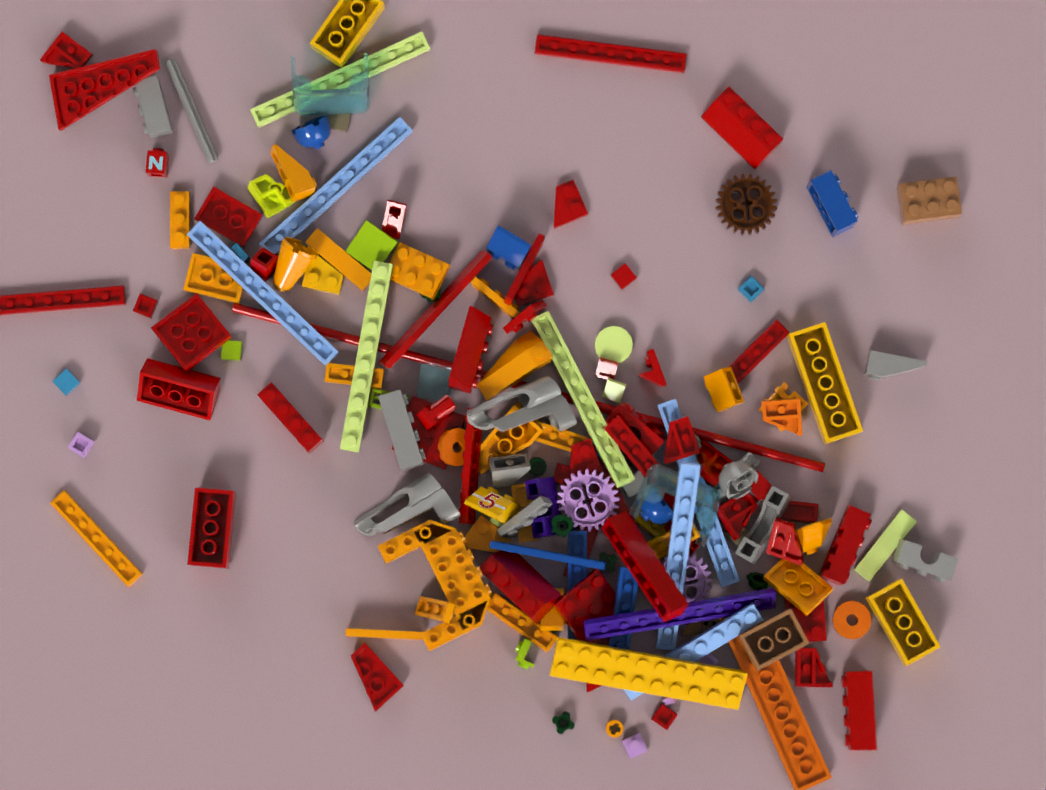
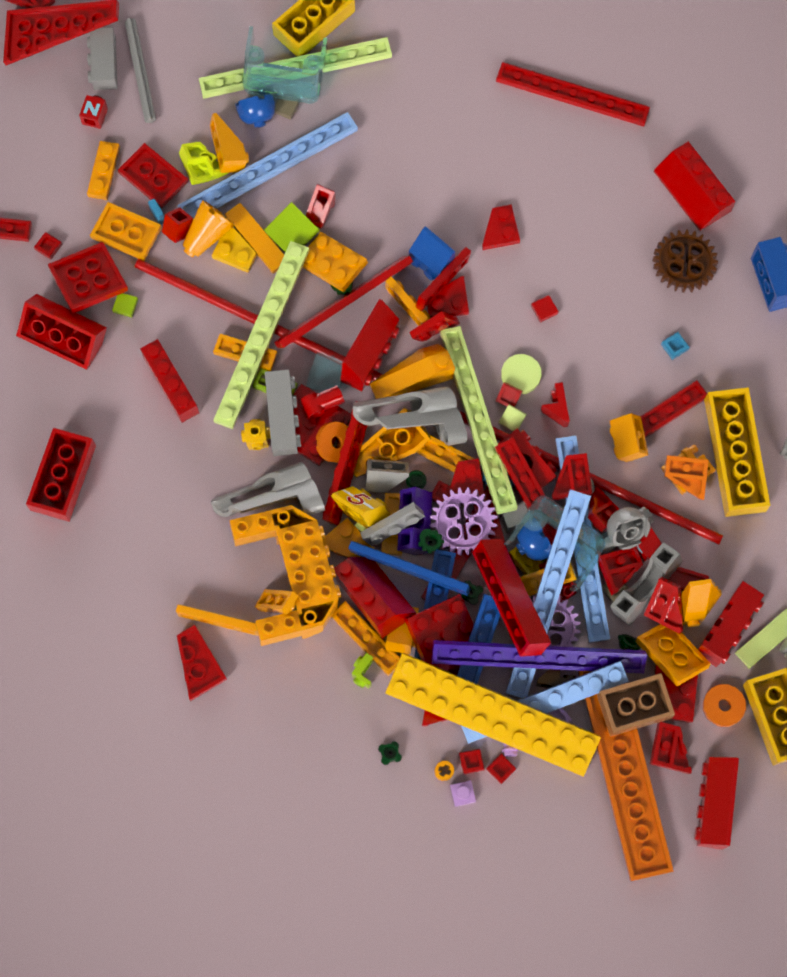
camera: 10 degrees right, 10 degrees down
light blue plate [187,221,339,366] -> none
none -> yellow brick [241,419,271,450]
none -> red tile [459,748,485,775]

